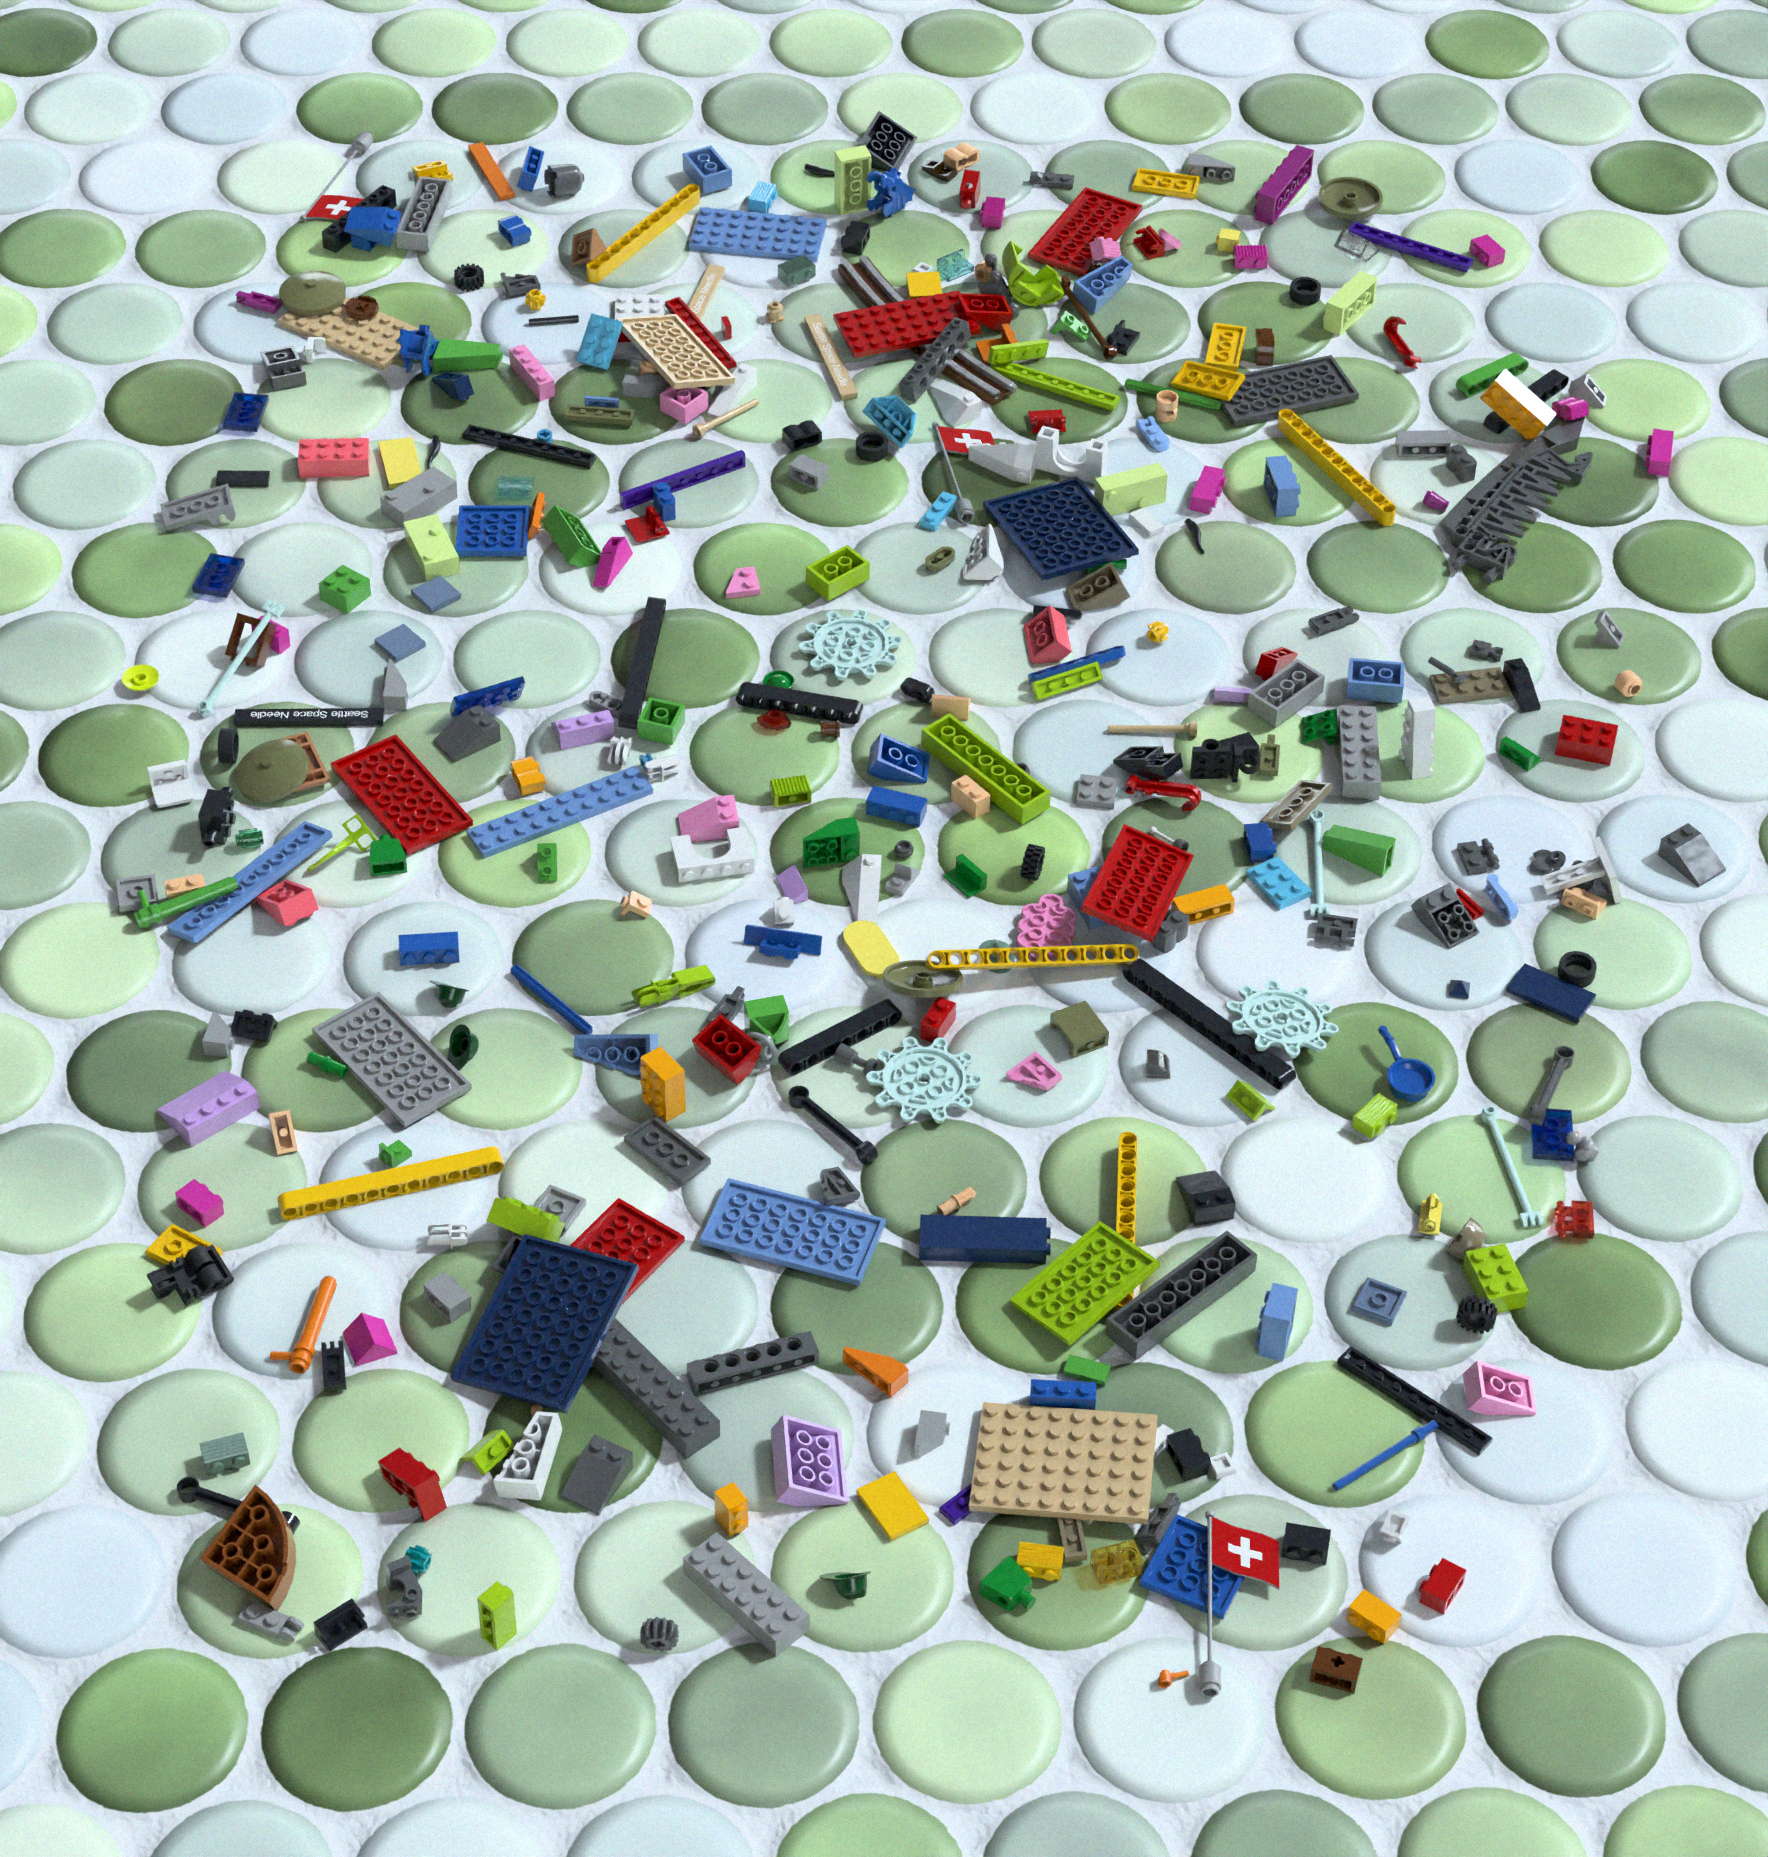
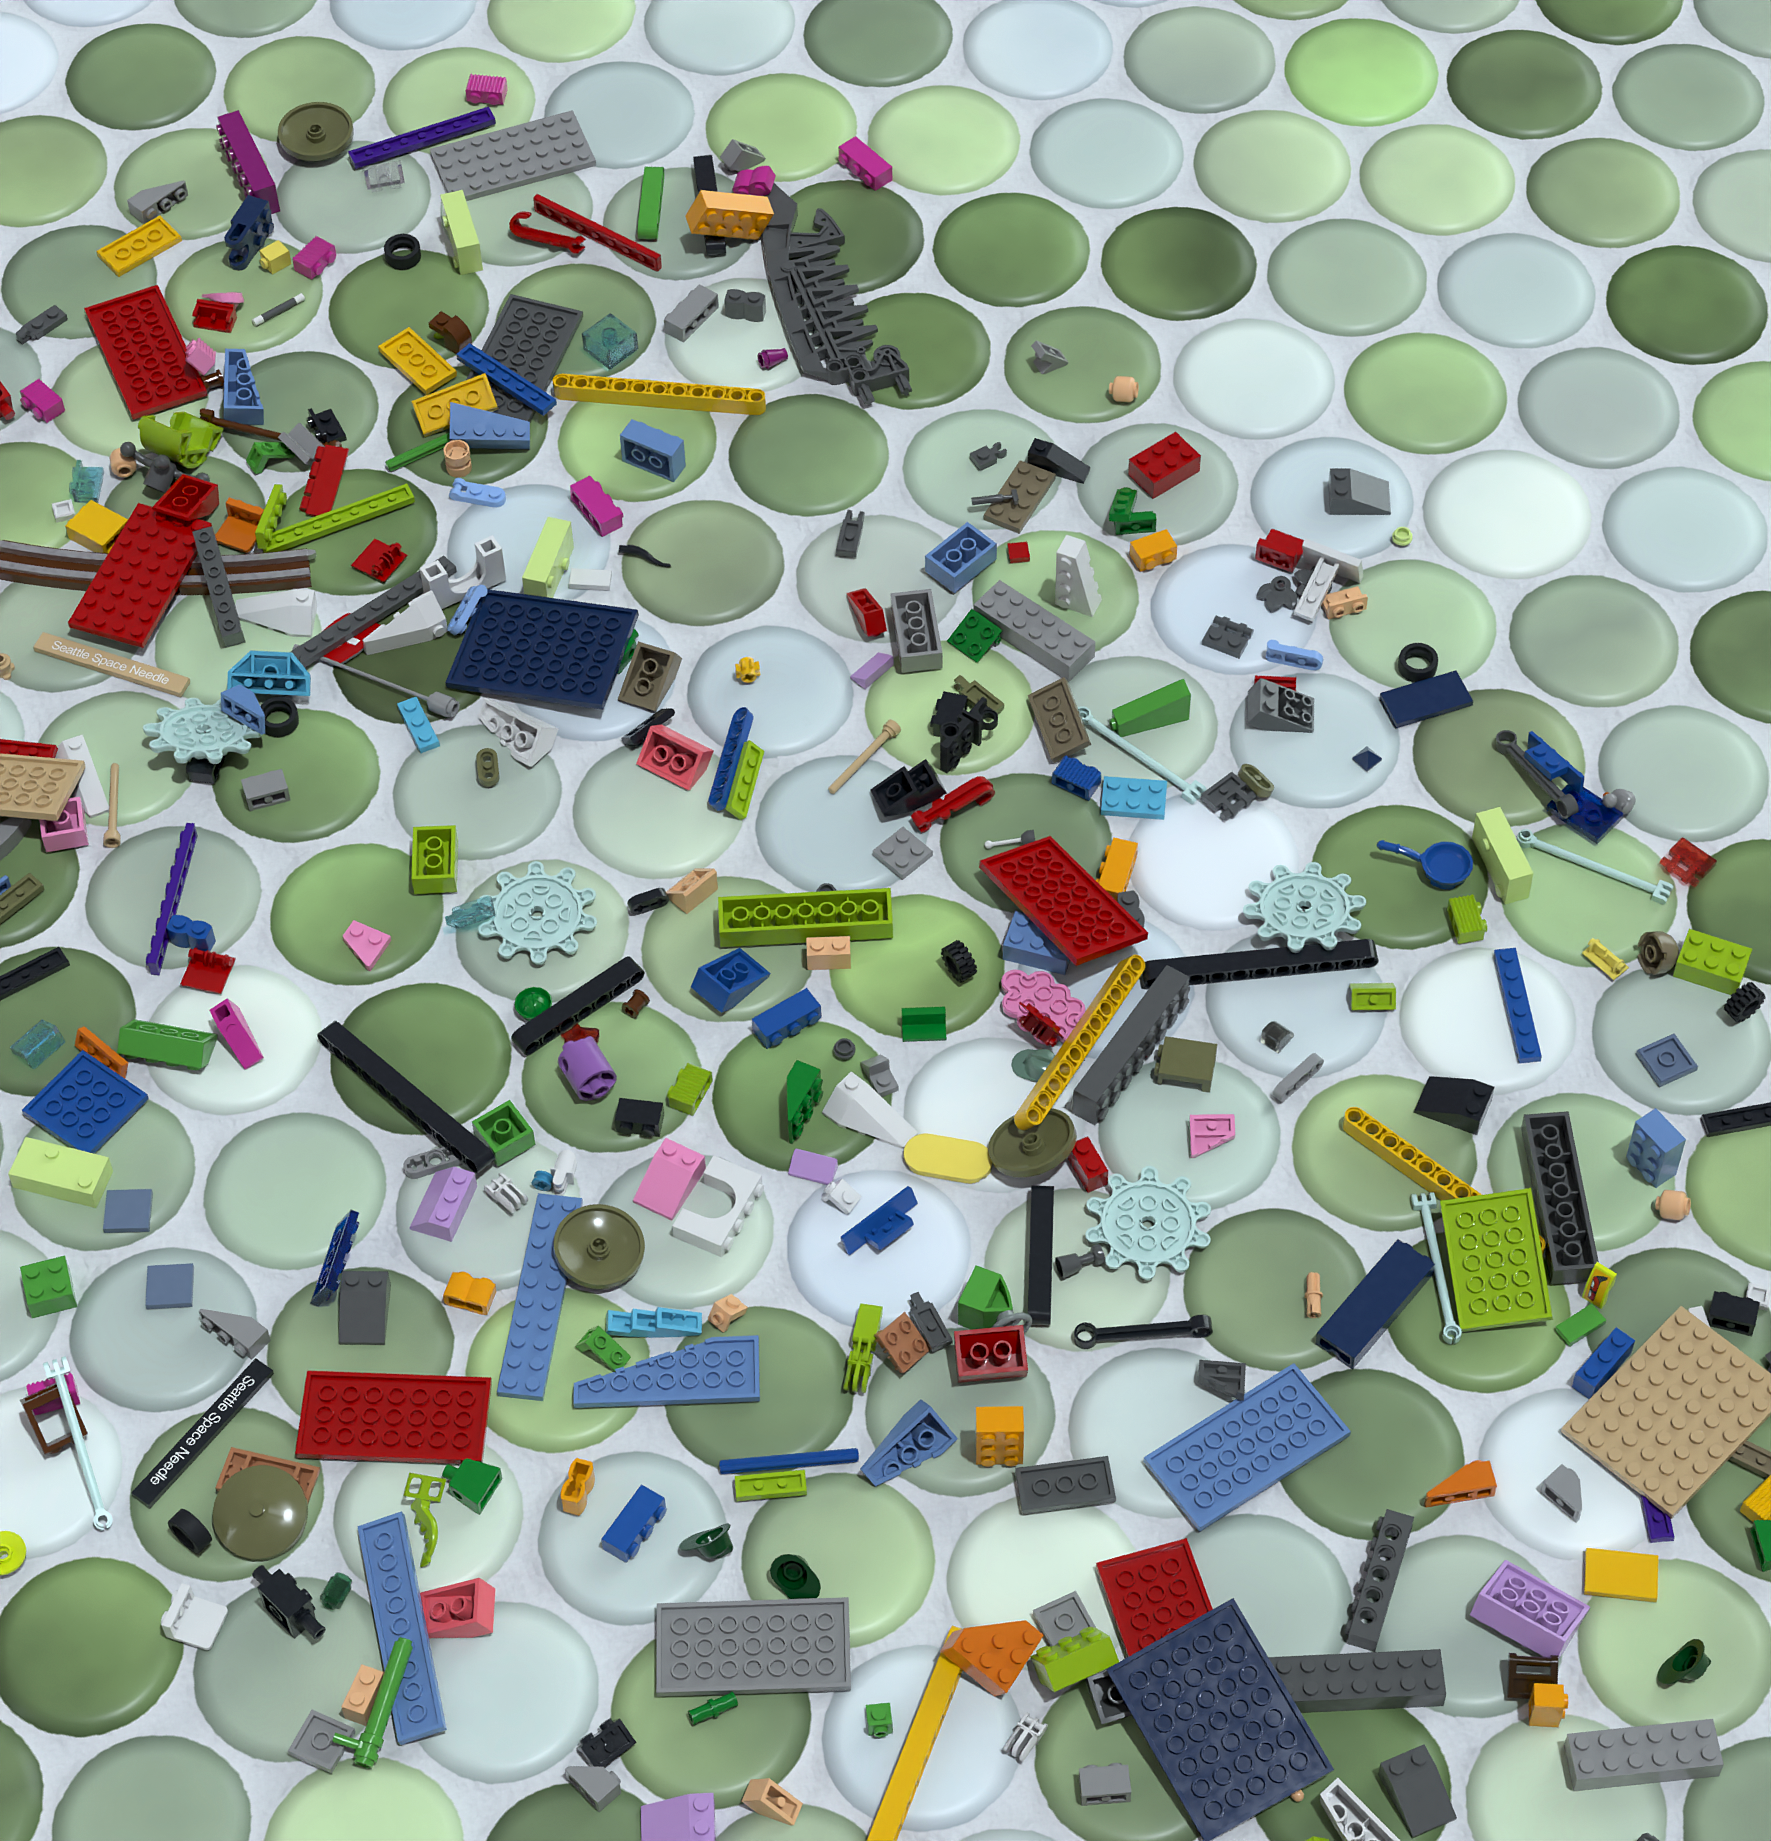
camera: 50 degrees left, 10 degrees up
none -> light aqua plate [143,698,262,764]
none -> medium blue slope [221,684,265,735]
none -> dark blue brick [224,195,274,270]
none -> dark grey bar [252,293,305,326]
none -> light grey panel [278,423,325,466]
none -> dark grey plate [290,555,457,667]
none -> red windscreen [299,445,349,517]
none -> light grey plate [430,110,596,201]
none -> clear light blue bracket [445,896,496,929]
none -> light blue plate [447,585,487,635]
none -> medium blue wedge [450,402,530,449]
none -> blue plate [456,343,557,416]
none -> red tile [533,194,662,272]
none -> olive dish [553,1204,645,1289]
none -> medium lavender cylinder [558,1036,617,1101]
none -> light orange brick [561,1458,595,1516]
none -> medium blue wing [573,1335,760,1408]
none -> clear light blue brick [582,313,638,370]
none -> medium azure slope [606,1307,702,1338]
none -> black brick [615,1098,664,1137]
none -> lime plate [735,1470,807,1501]
none -> nougat hinge [874,1312,930,1373]
none -> orange brick [940,1620,1044,1697]
none -> red hinge [1019,1002,1064,1047]
none -> dark grey brick [1073,965,1190,1126]
none -> green plate [1109,487,1137,522]
none -> light orange brick [1129,529,1177,572]
none -> olive plate [1238,764,1274,798]
none -> red bracket [1255,529,1304,573]
none -> light grey beam [1273,1053,1324,1102]
none -> yellowish green plate [1392,527,1413,546]
none -> light aqua hinge [1411,1192,1462,1344]
none -> yellowish green brick [1472,807,1534,904]
none -> blue plate [1493,948,1542,1064]
none -> dark brown plate [1507,1653,1559,1699]
none -> blue bracket [1524,731,1585,793]
none -> slope [1582,1262,1617,1309]
none -> light nougat head [1656,1190,1691,1220]

